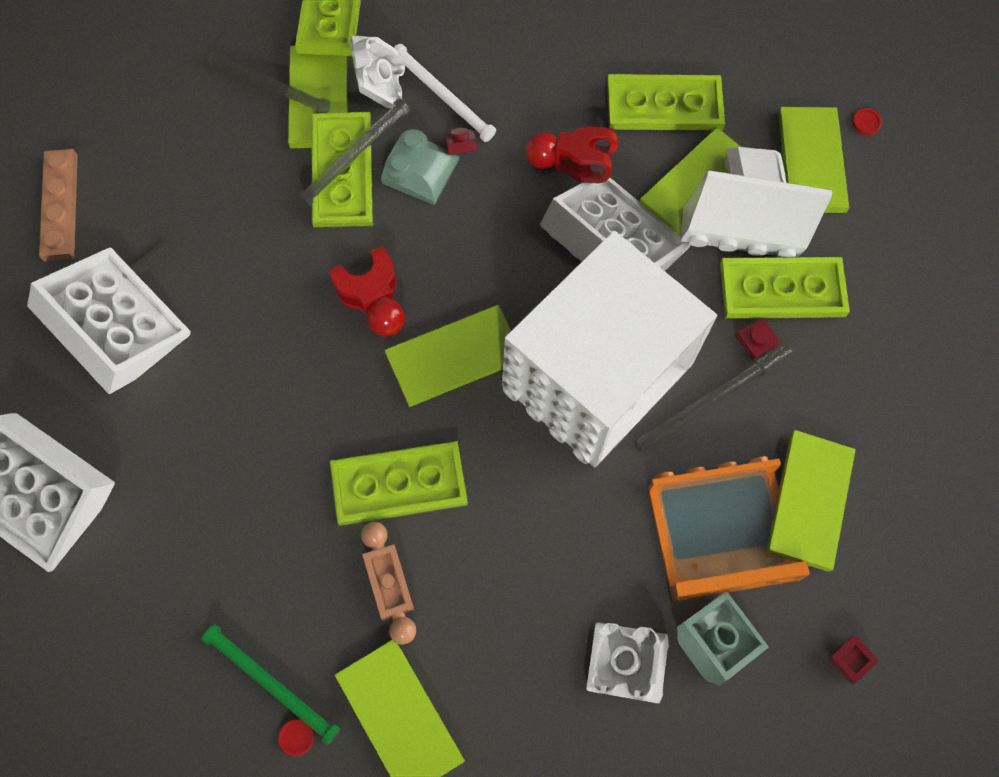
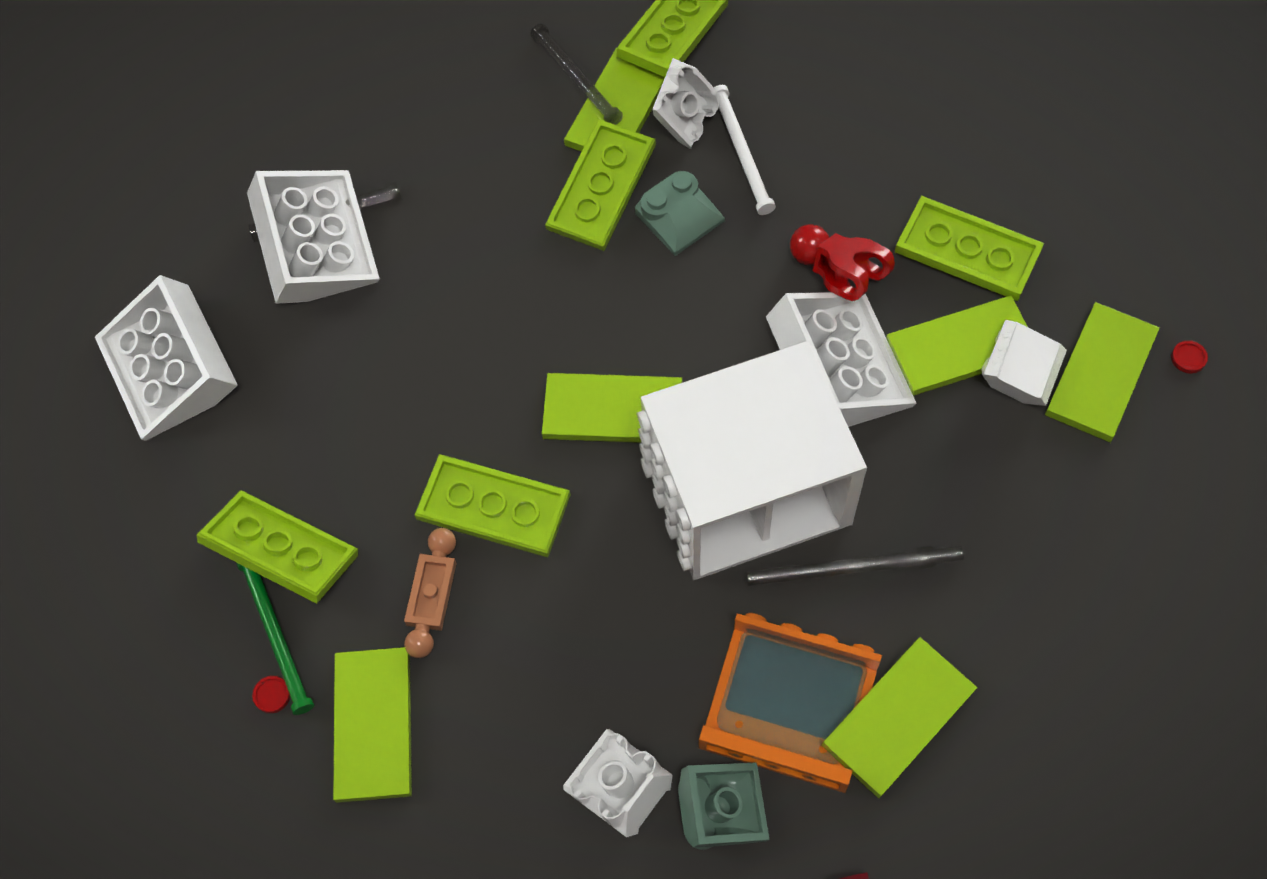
camera: 35 degrees right, 5 degrees down
nougat plate [39,149,78,262] -> none
clear smoke bar [297,98,410,207] -> none
red piece [328,246,406,337] -> none
dark red plate [444,128,478,155] -> none
white slope [680,170,832,258] -> none
lime plate [720,257,850,319] -> none
dark red plate [735,318,781,361] -> none
none -> lime tile [197,490,358,604]

